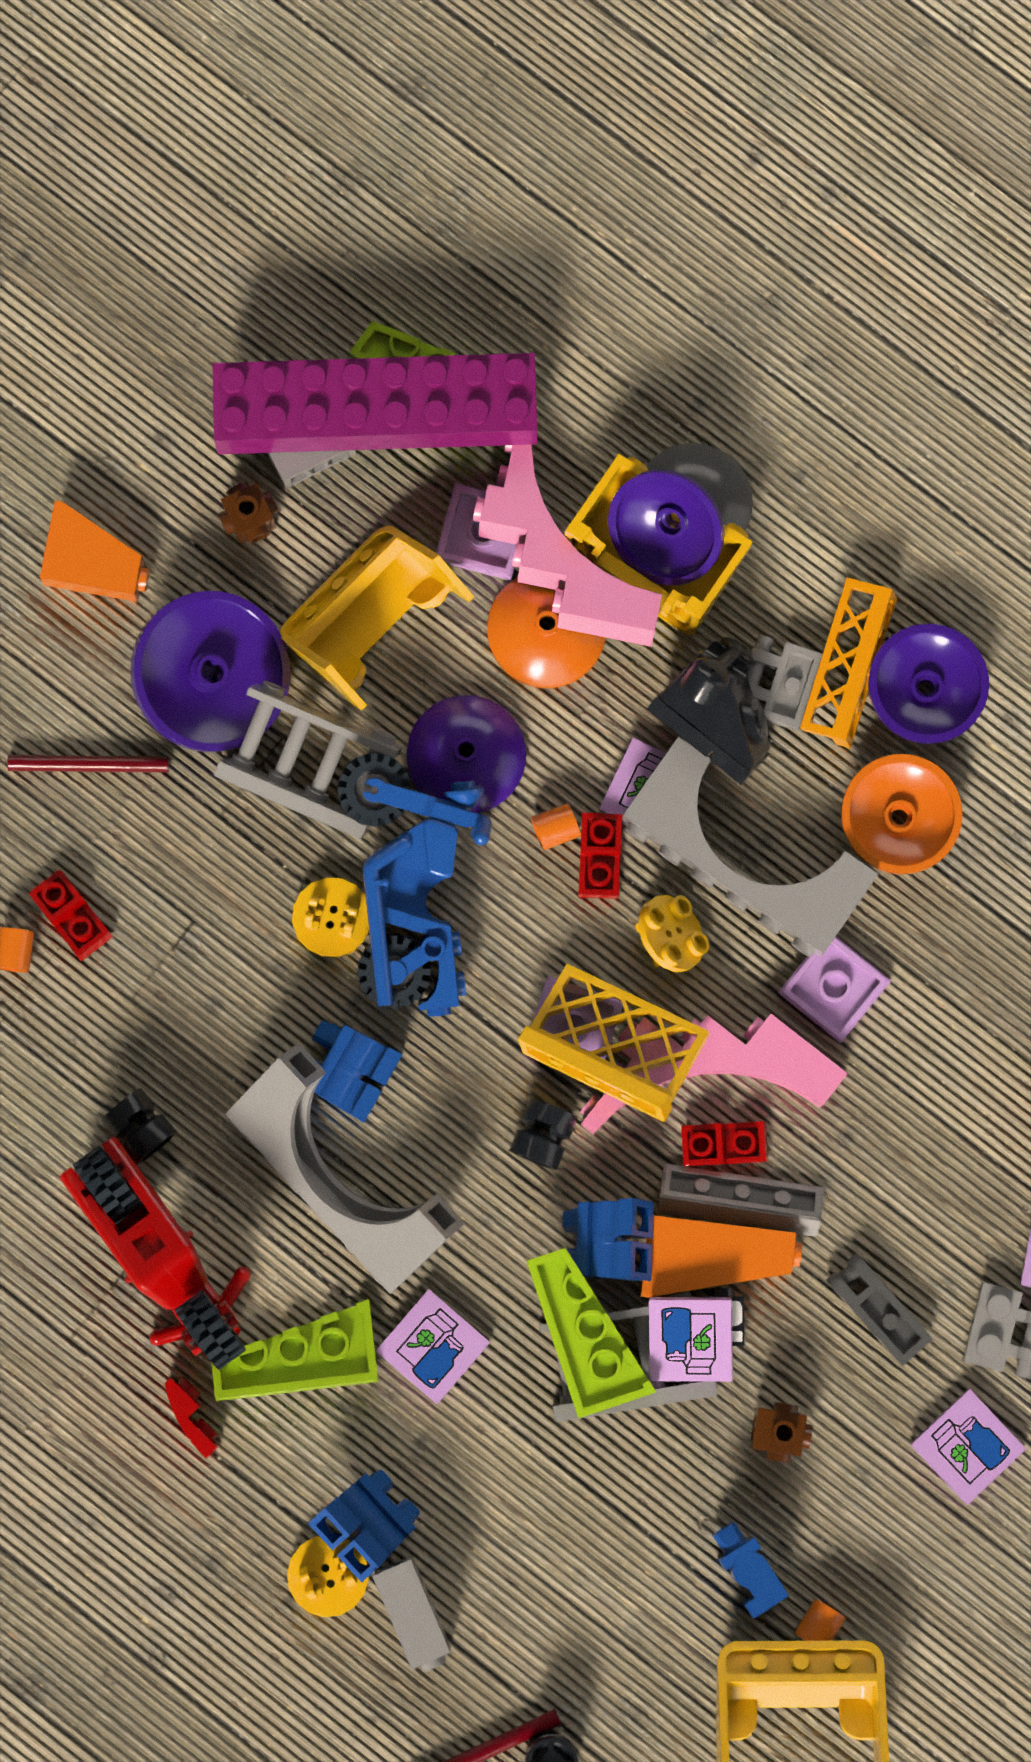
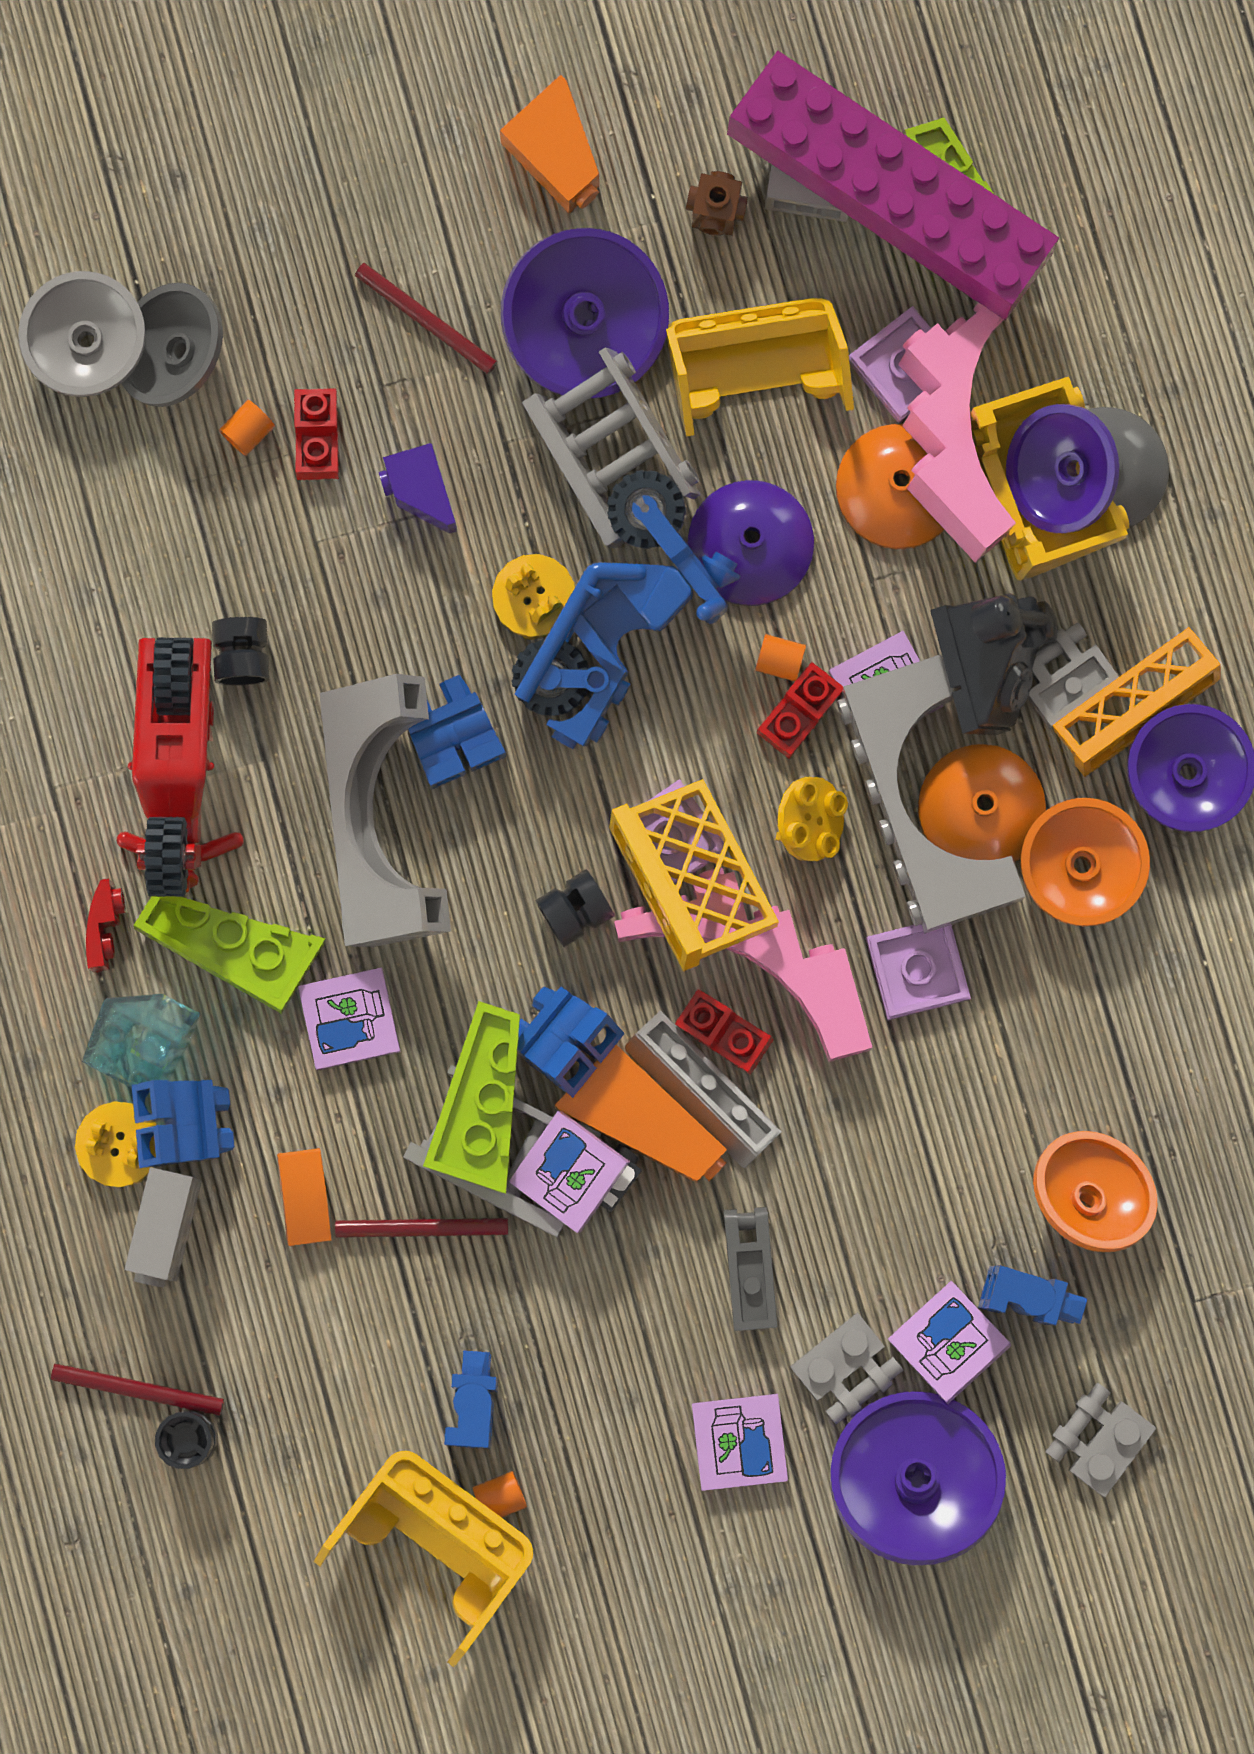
camera: 40 degrees right, 0 degrees up
reddish brown brick [749,1402,813,1463] -> none
none -> clear light blue slope [82,994,200,1097]
none -> orange slope [277,1148,331,1246]
none -> dark red bar [335,1218,508,1238]
none -> dark purple slope [378,443,457,534]
none -> orange dish [918,744,1046,863]

